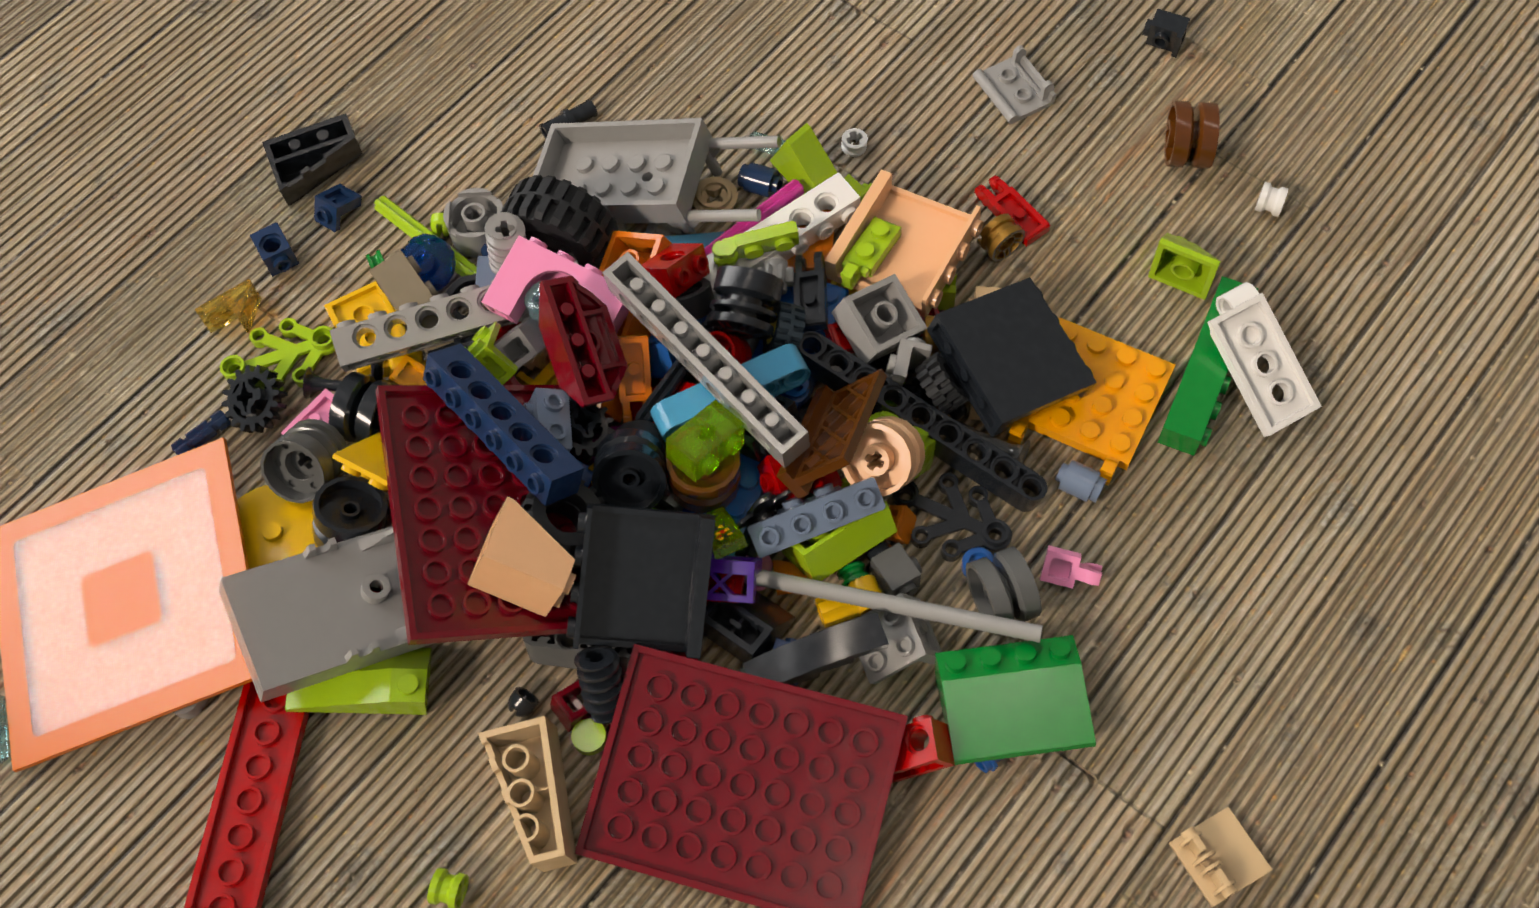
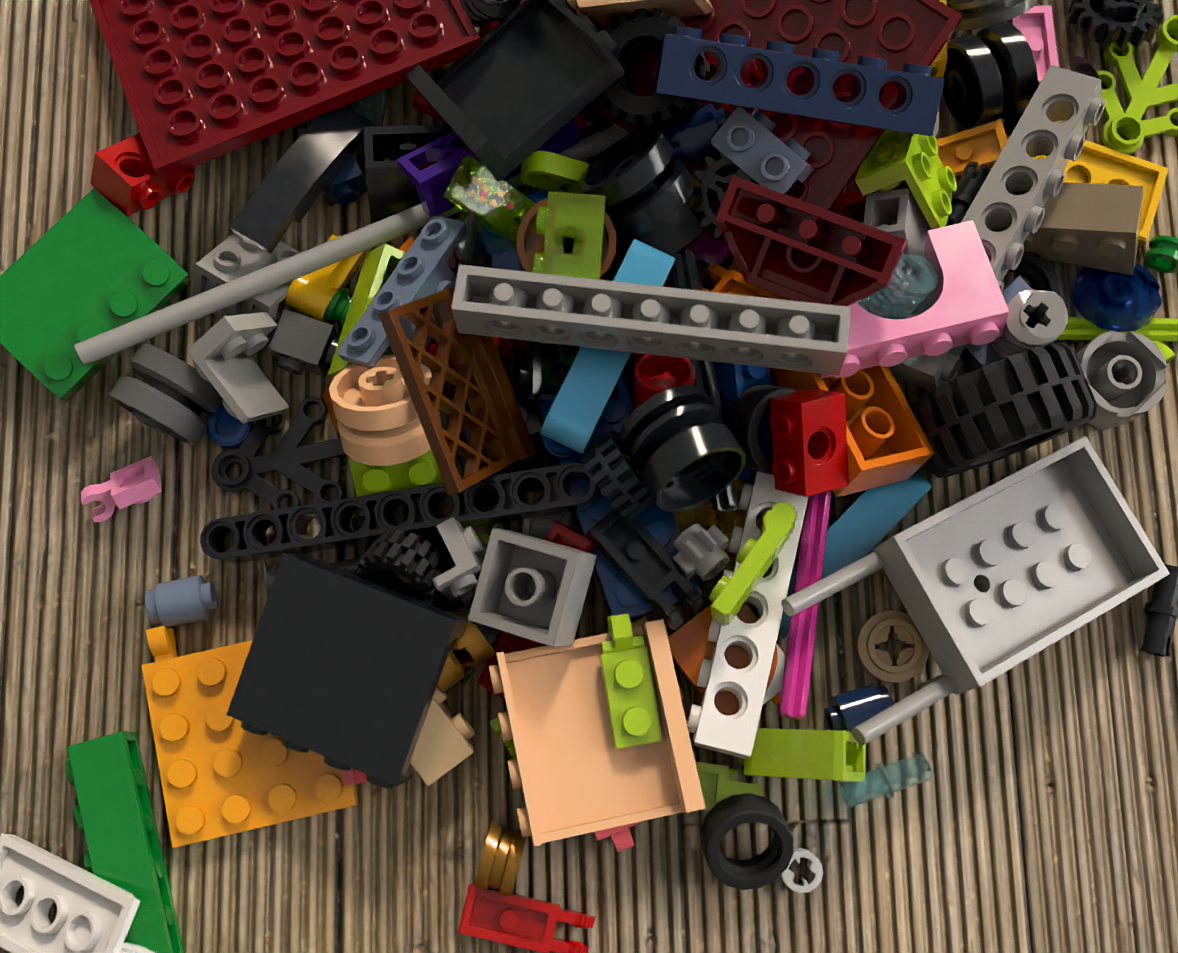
camera: 130 degrees right, 15 degrees up
none -> light grey bracket [186,312,289,423]
none -> black tyre [700,793,794,890]

